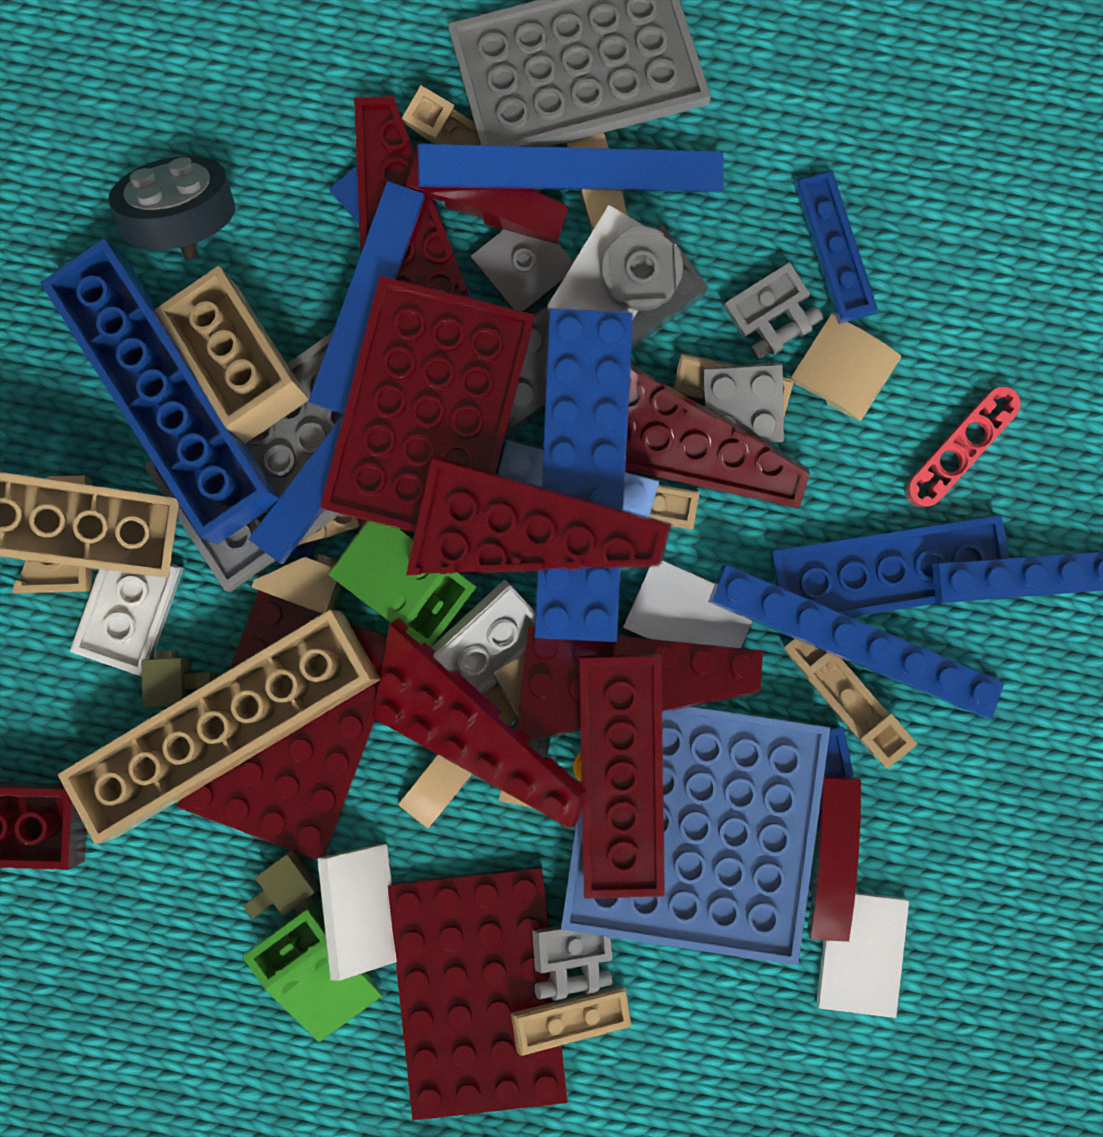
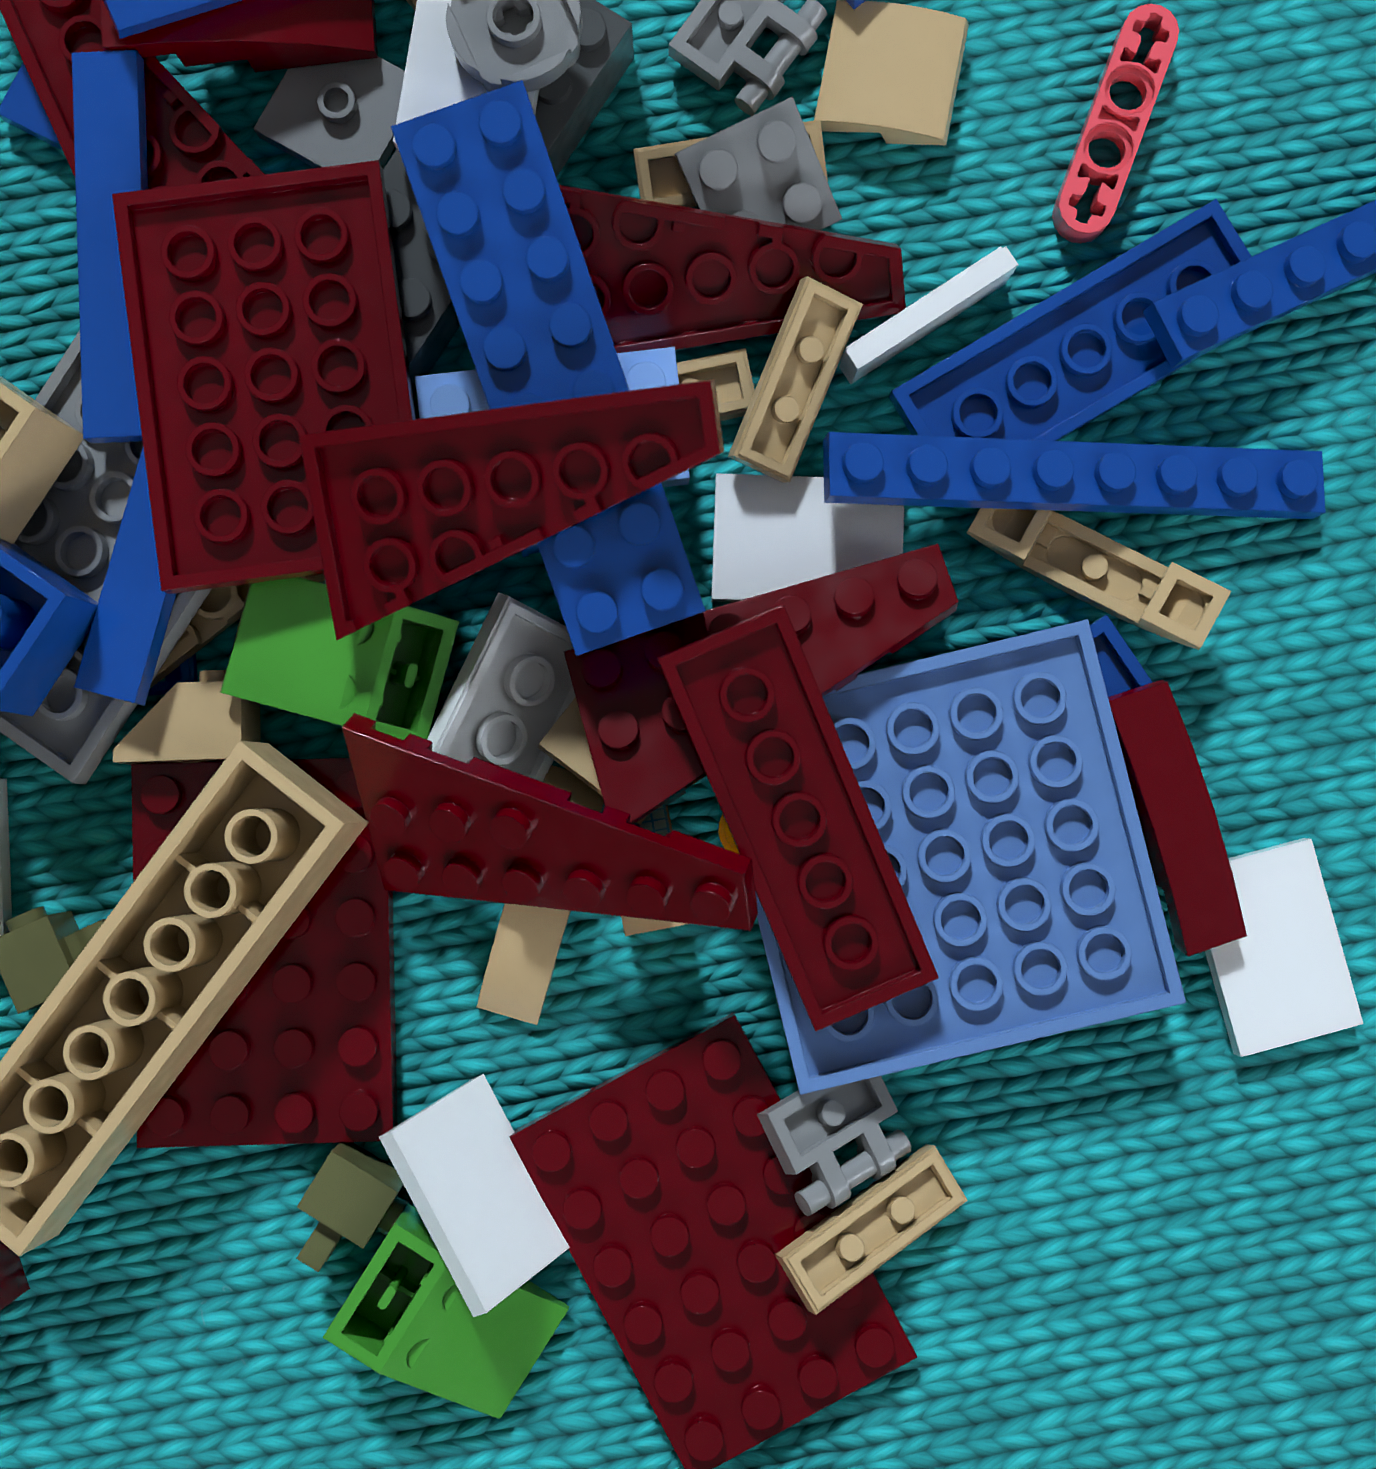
camera: 25 degrees left, 0 degrees up
none -> tan tile [728,276,863,483]
none -> white tile [839,246,1019,384]

